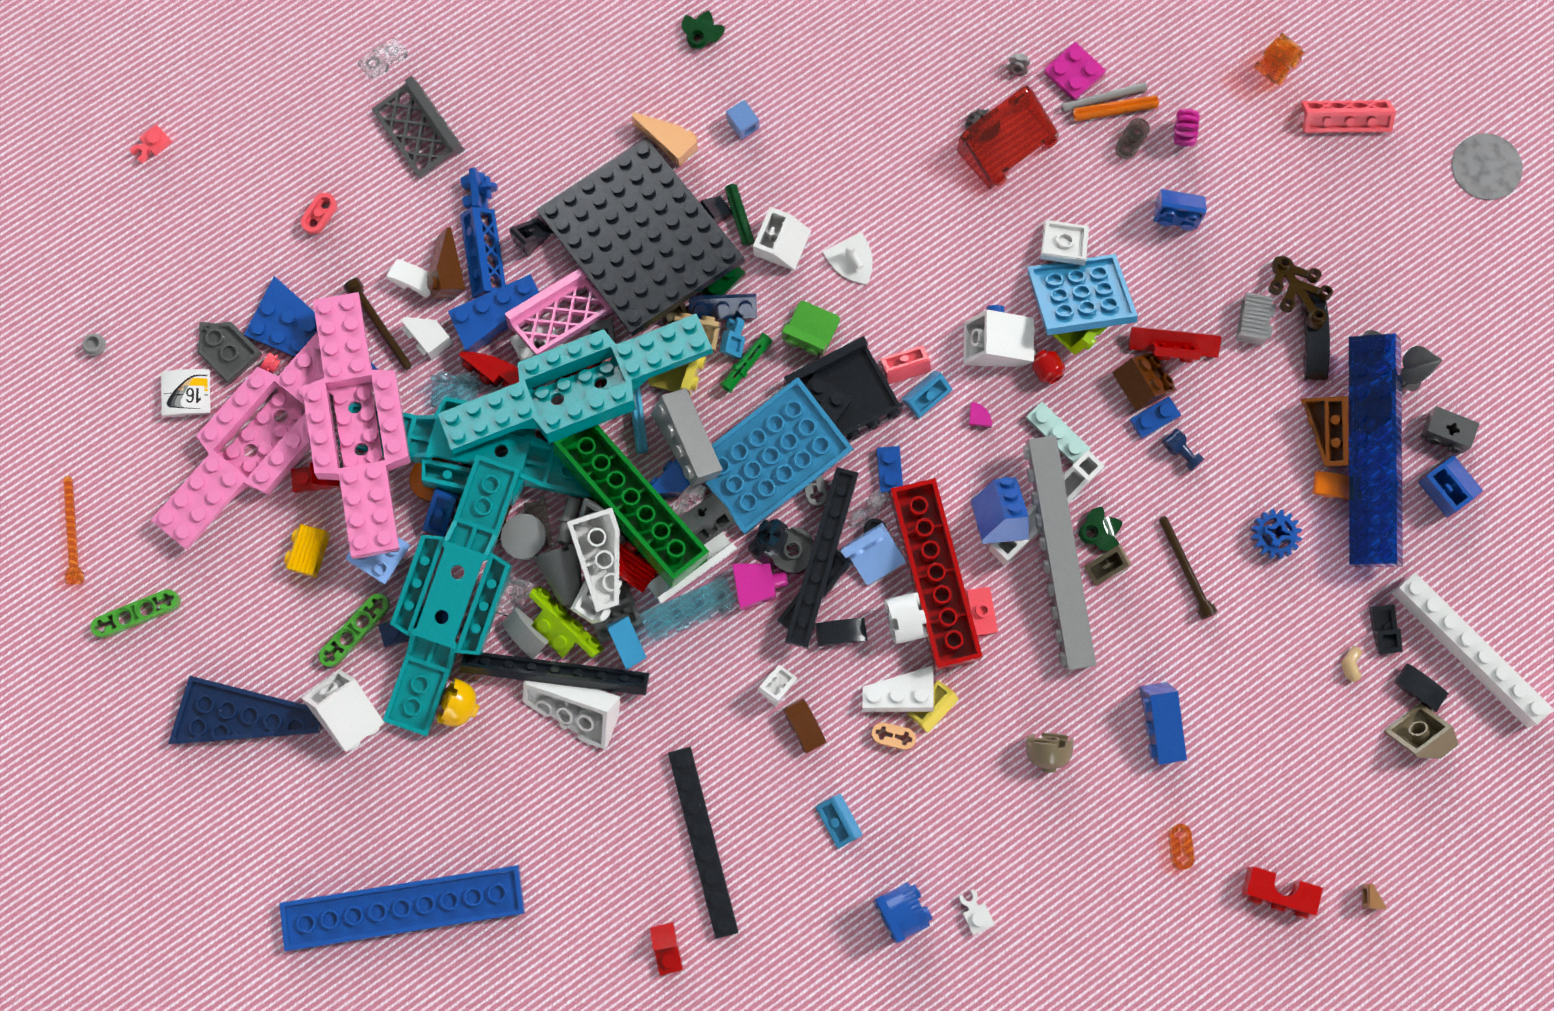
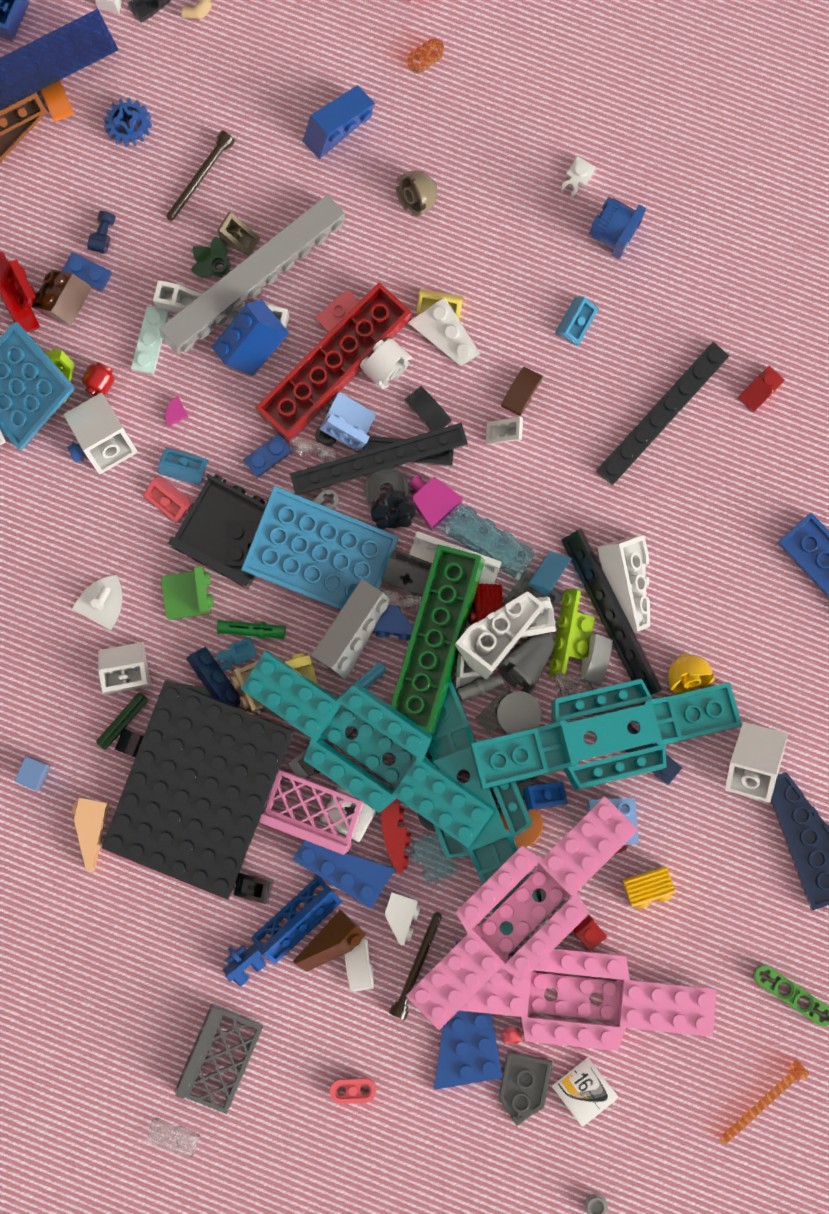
camera: 125 degrees left, 5 degrees up
bright green beam [319,593,390,668] -> none
light nougat beam [871,723,916,750] -> none

